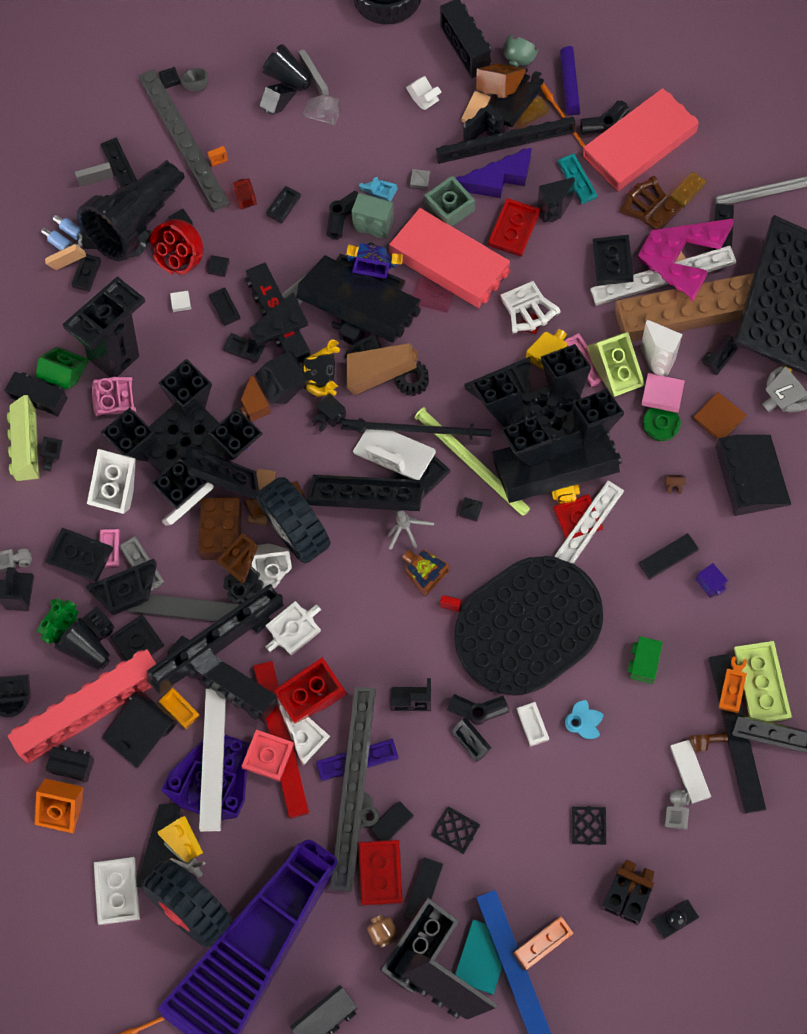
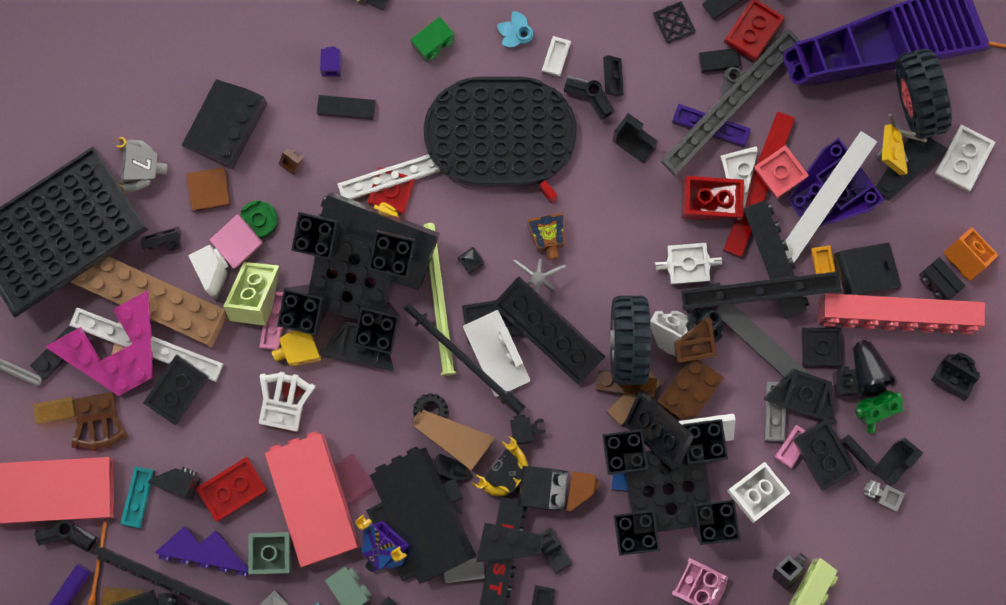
camera: 145 degrees left, 10 degrees up
none -> black tile [840,434,876,470]

